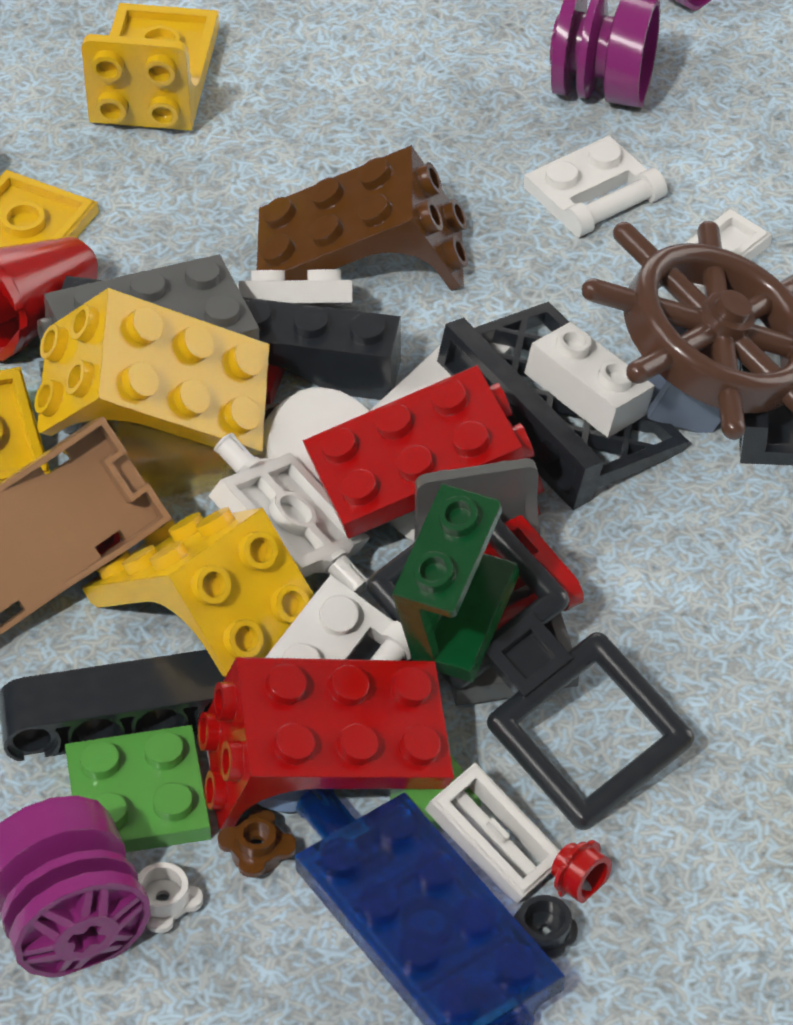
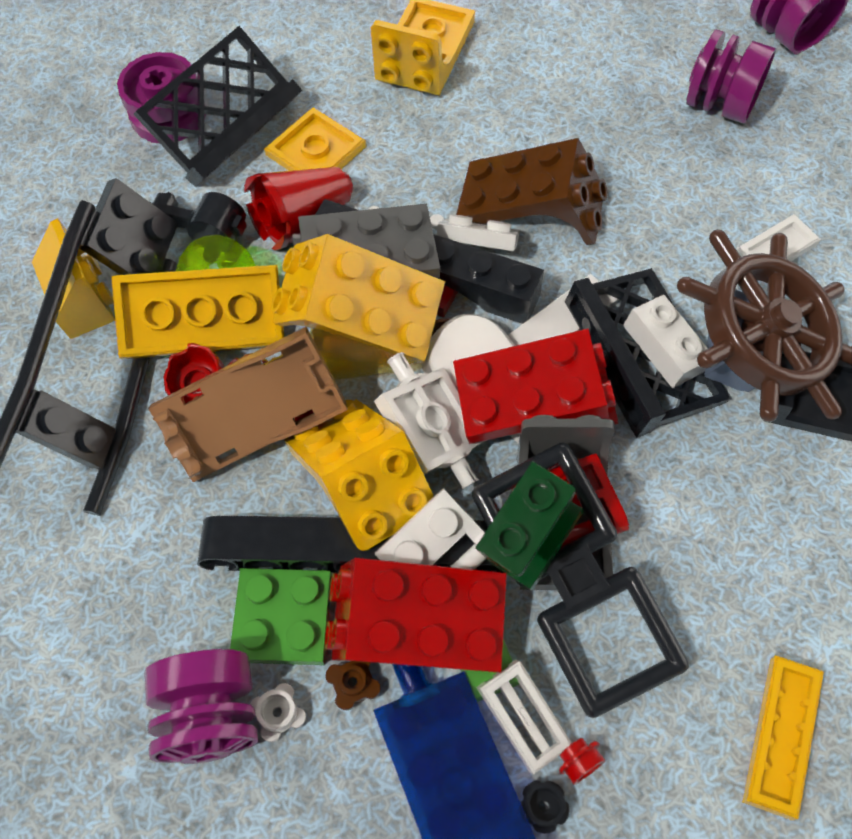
camera: 15 degrees right, 15 degrees up
white plate [524,136,667,238] -> none

